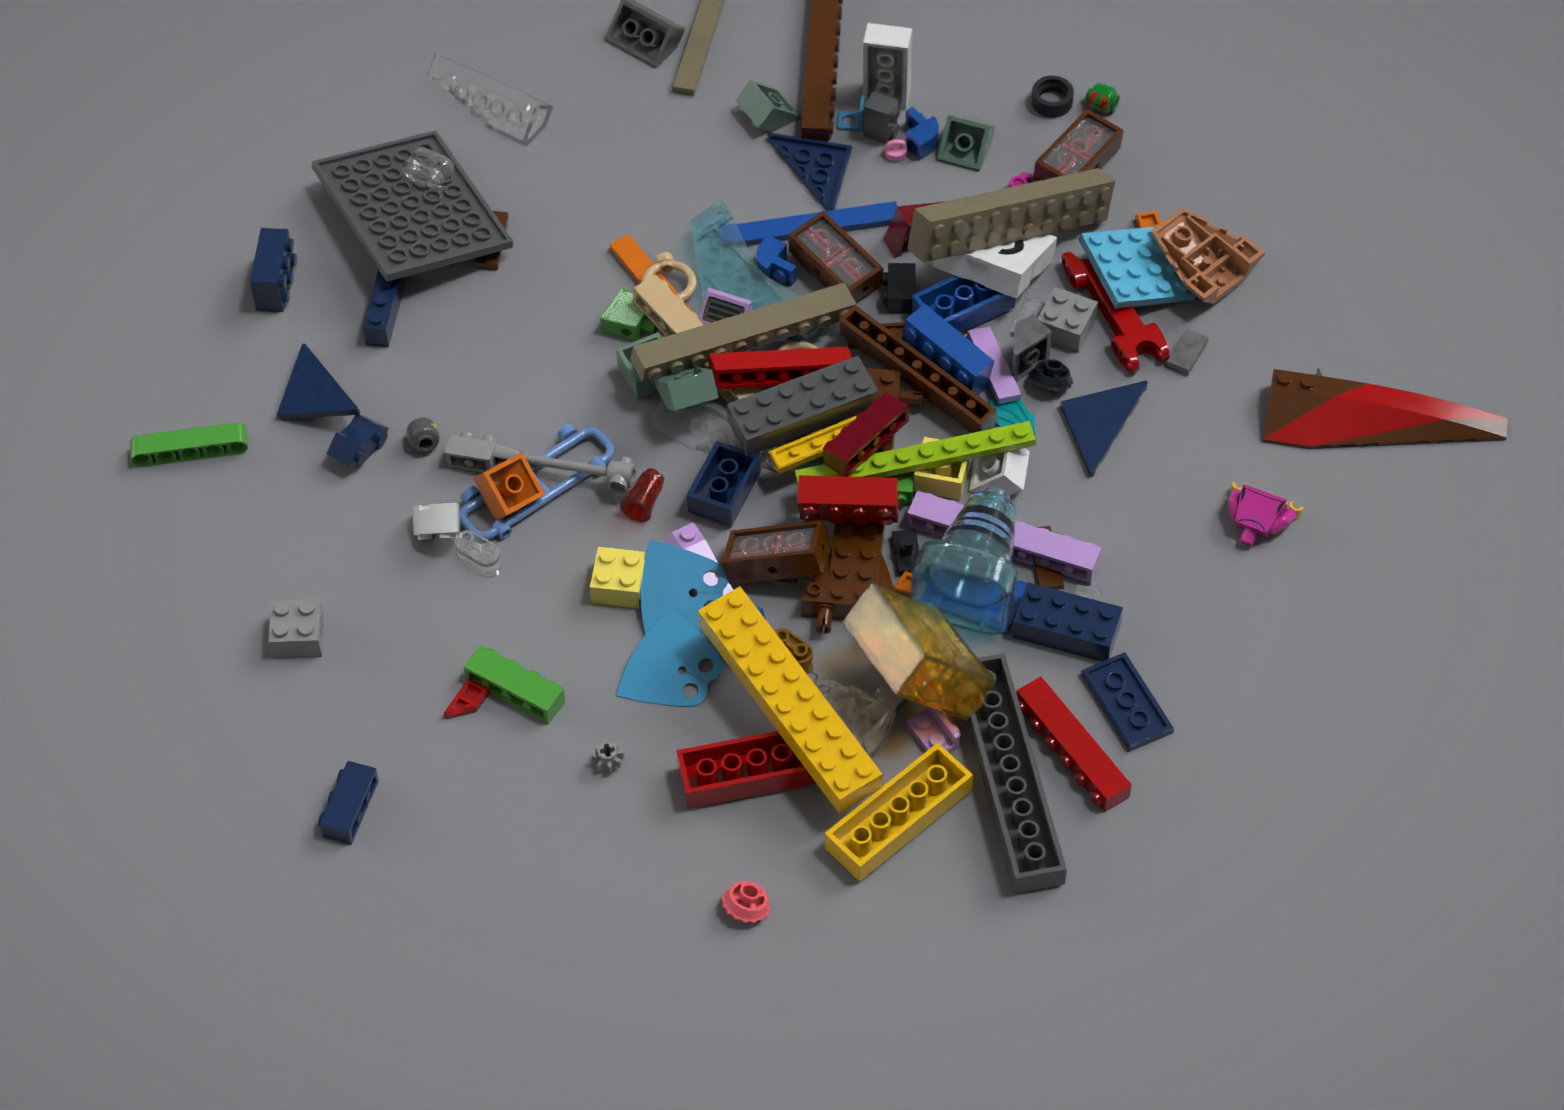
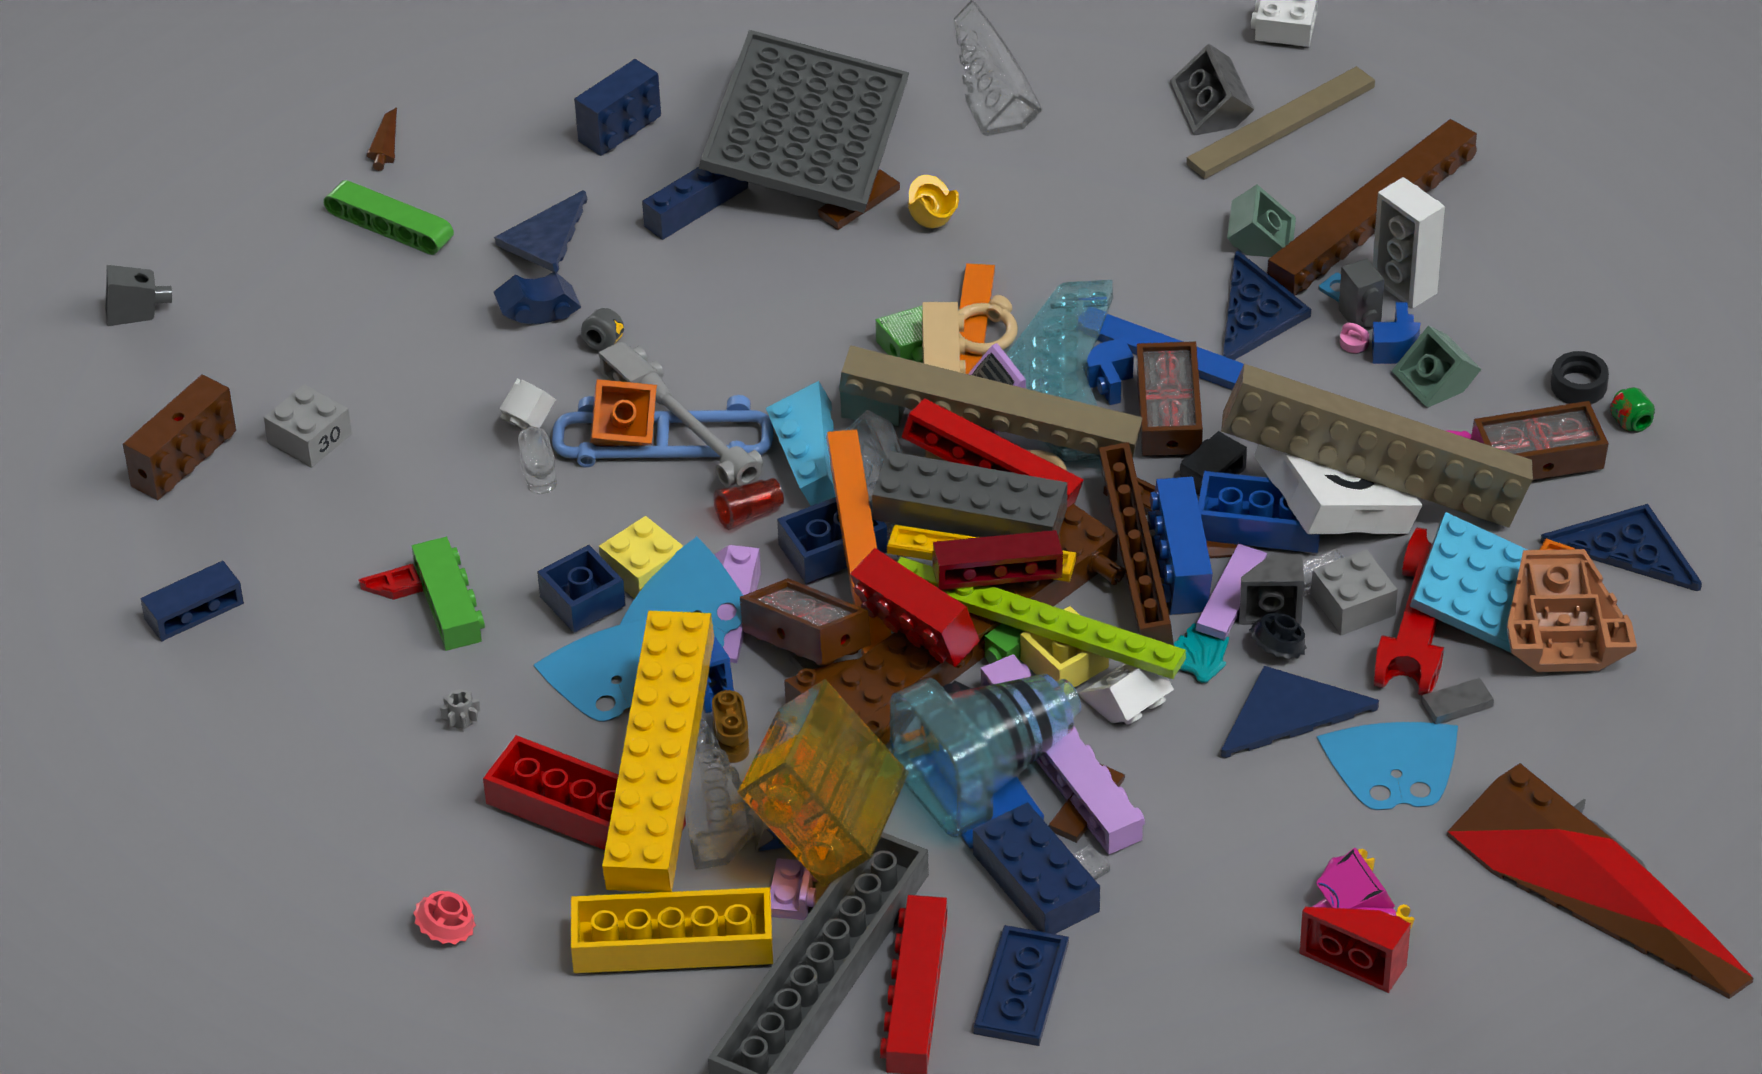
camera: 40 degrees right, 10 degrees down
clear brick [402,147,455,189] -> none
sand green slope [654,367,719,413] -> none
none -> dark grey torso [105,265,172,326]
none -> reddish brown brick [123,374,237,501]
none -> reddish brown bar [367,107,397,171]
none -> dark blue brick [537,545,626,633]
none -> medium azure wedge [766,381,836,506]
none -> orange tile [826,429,892,656]
none -> yellow helmet [908,174,959,228]
none -> red slope [1299,906,1411,993]
none -> dark azure piece [1317,722,1458,810]
none -> dark blue tile [1540,504,1702,591]

